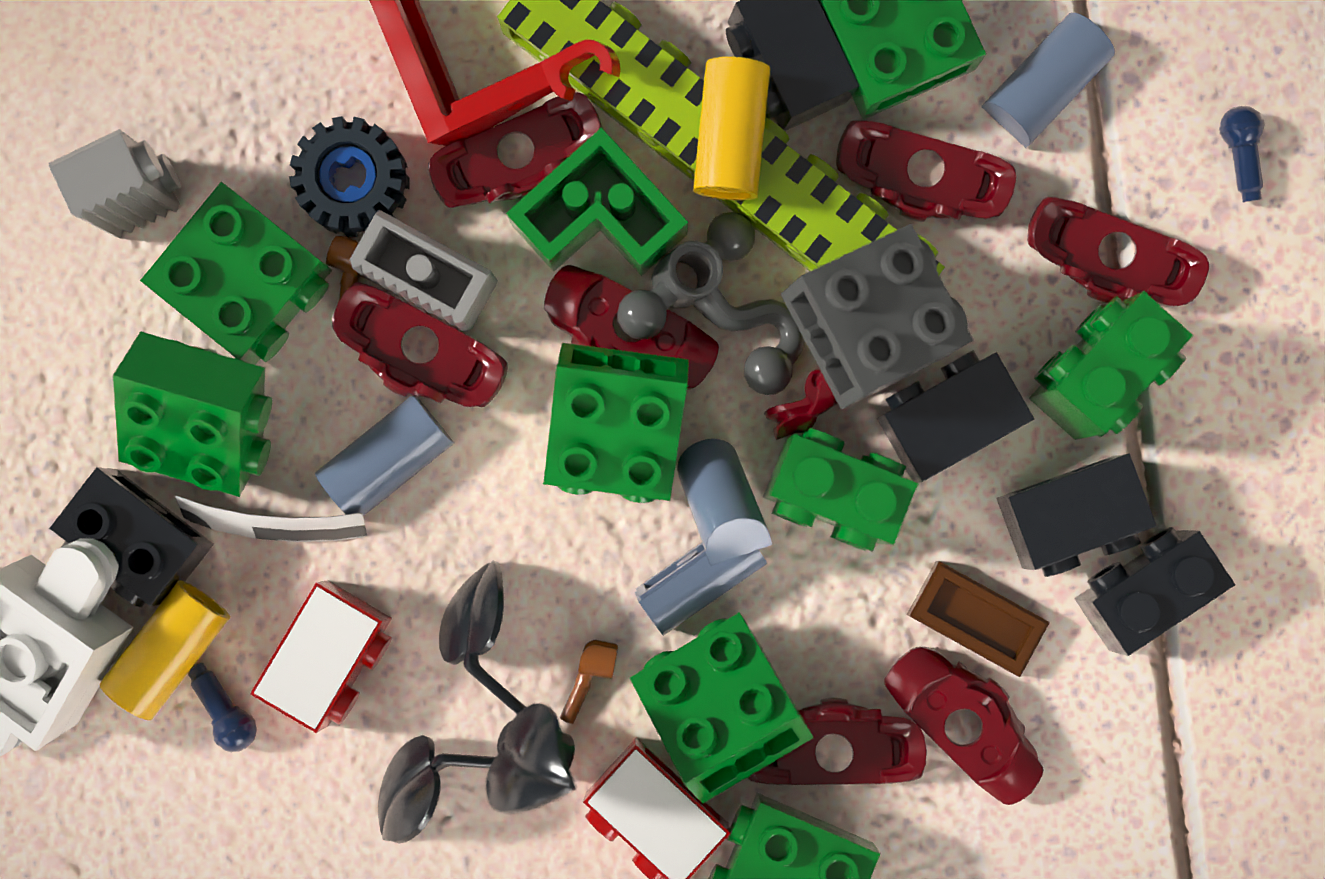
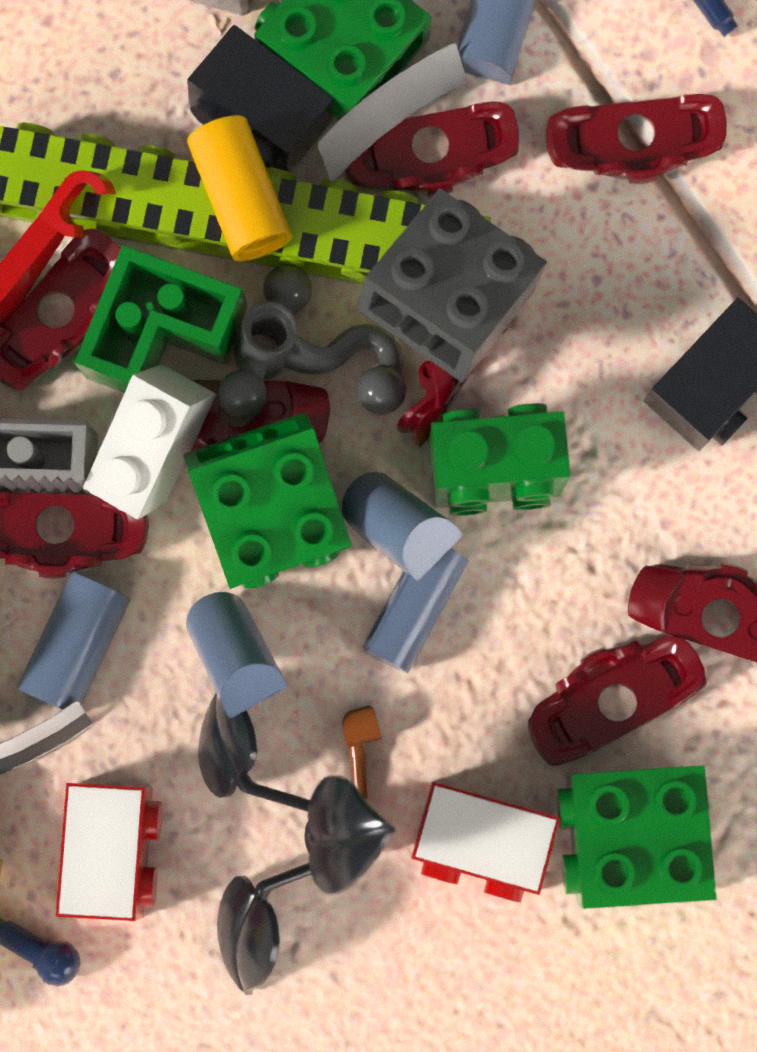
camera: 25 degrees left, 5 degrees down
green brick [630,612,814,804] -> none
black brick [877,350,1035,483] -> none
reddish brown tile [907,561,1050,677] -> none
green brick [1029,291,1193,440] -> none
none -> white brick [83,364,216,519]
none -> sand blue brick [186,592,288,718]
none -> light grey sticker [318,43,467,182]

